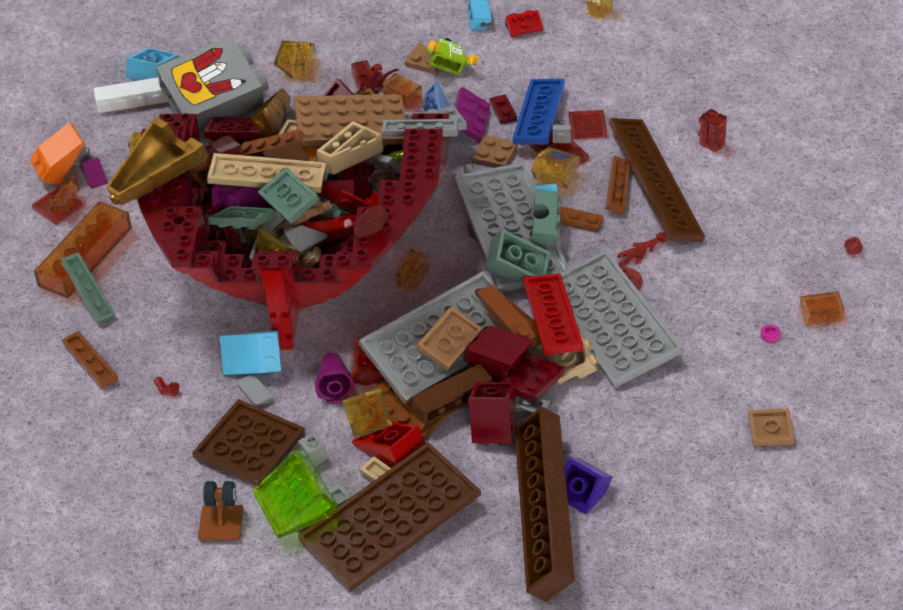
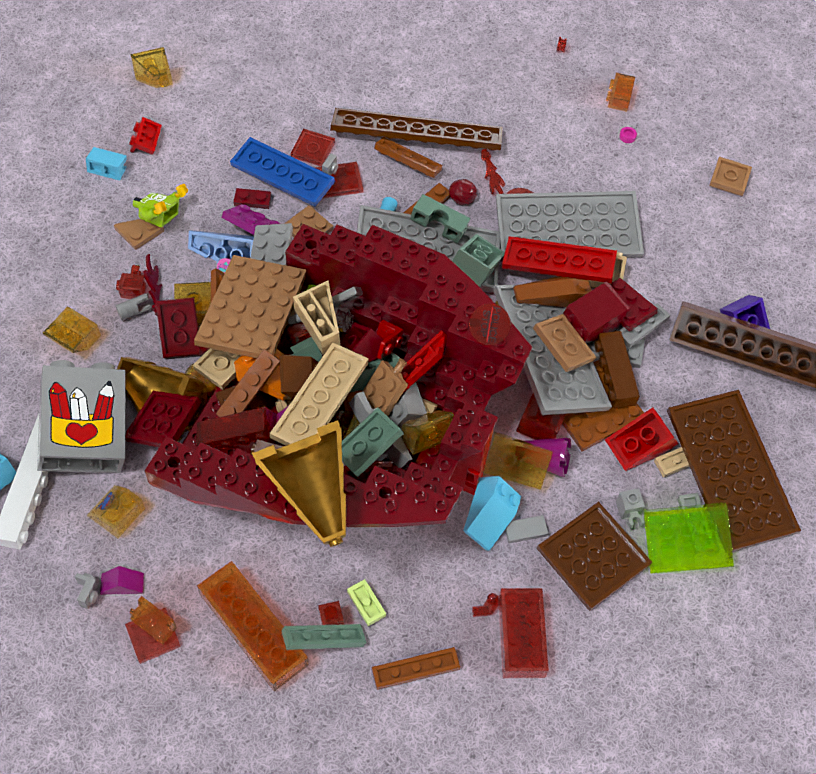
camera: 75 degrees left, 15 degrees up
orange slope [30,122,85,185] -> none
dark orange plate [198,481,244,541] -> none
sand green plate [258,168,320,224] -> none
clear yellow slope [342,387,393,439] -> none
clear orange brick [382,73,422,110] -> none
light grey tile [382,119,458,137] -> none
dark red slope [468,382,516,446] -> none
clear yellow slope [530,147,581,189] -> none
clear red brick [698,109,727,152] -> none
none -> light grey hinge [115,293,152,321]
none -> clear red brick [318,601,344,625]
none -> yellowish green plate [347,579,386,626]
none -> dark red piece [449,179,477,205]
none -> clear yellow slope [483,432,552,490]
none -> clear red brick [498,588,549,678]

